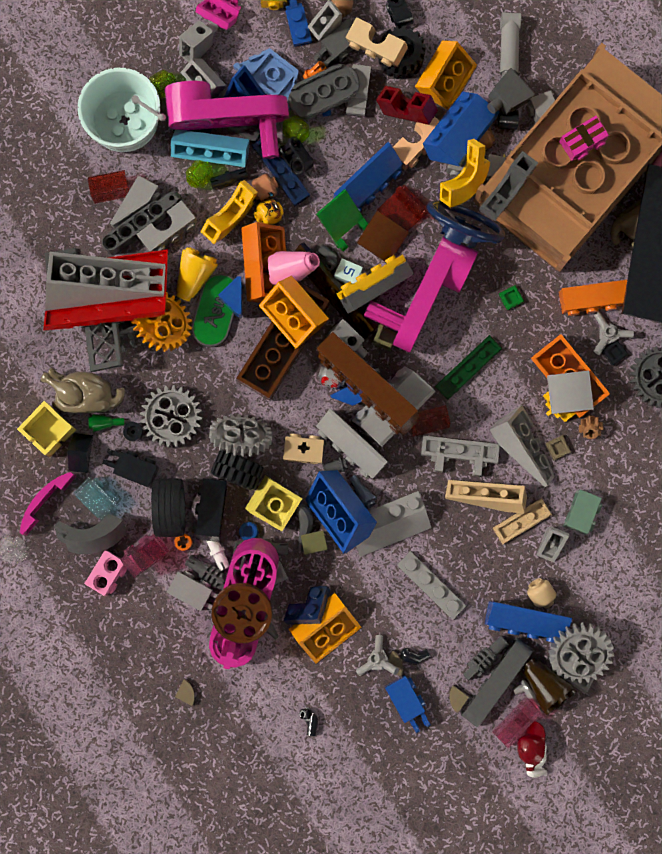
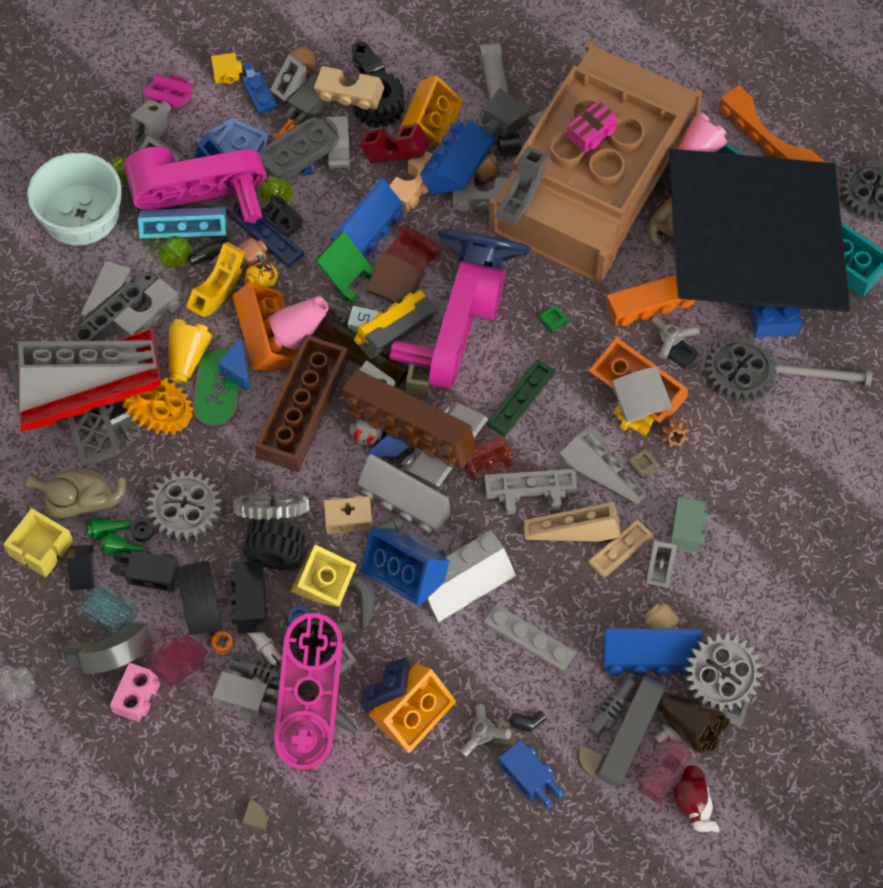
camera: 10 degrees left, 20 degrees down
dark pink slope [20,472,77,535] -> none
clear red hinge [88,170,130,204] -> none
light grey hinge [132,95,166,121] -> none
reddish brown wedge [211,583,272,643] -> none
light orange slope [259,275,329,348] -> none
black arm [299,708,318,736] -> none
olive panel [301,531,328,555] -> none
yellow arch [440,139,490,208] -> none
none -> green cone [100,532,145,554]

